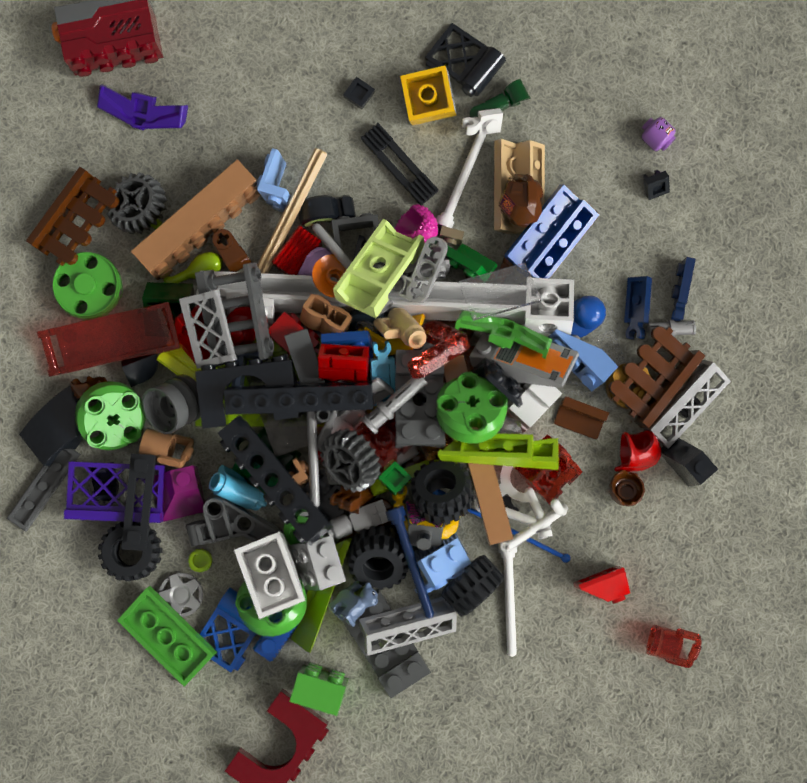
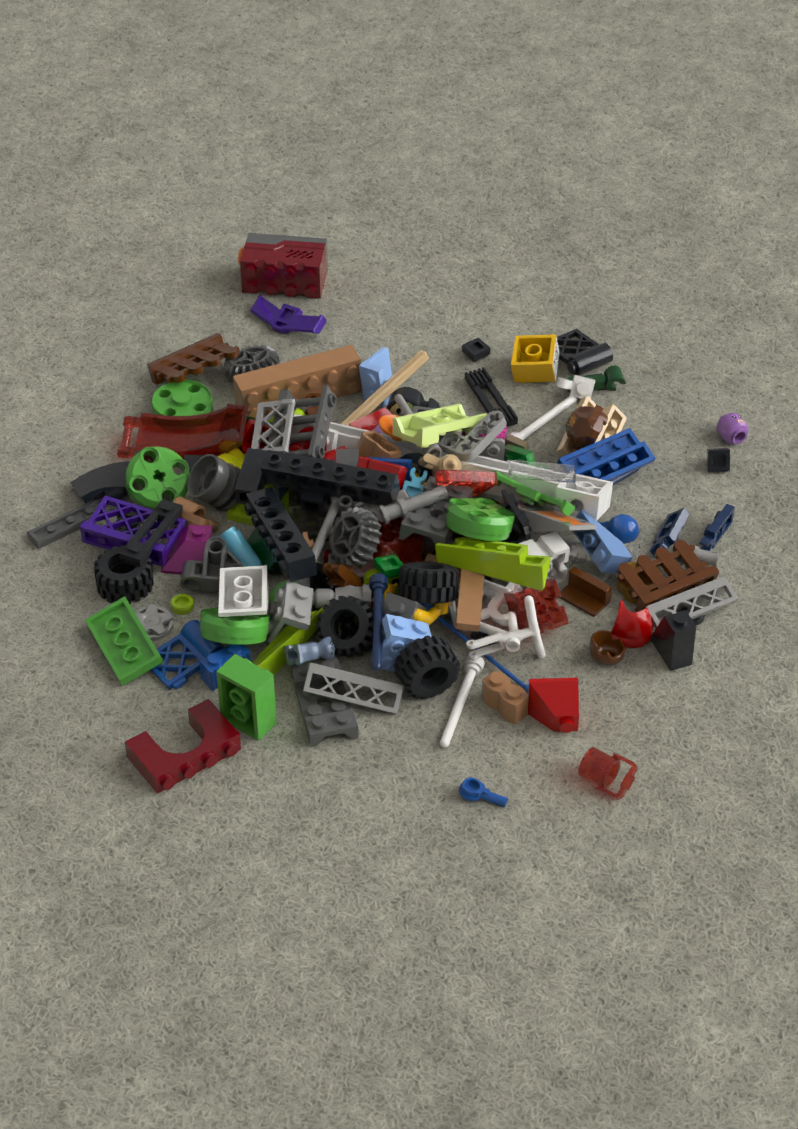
camera: 20 degrees right, 40 degrees down
none -> blue plate [459,777,508,807]
none -> medium nougat brick [482,671,528,724]

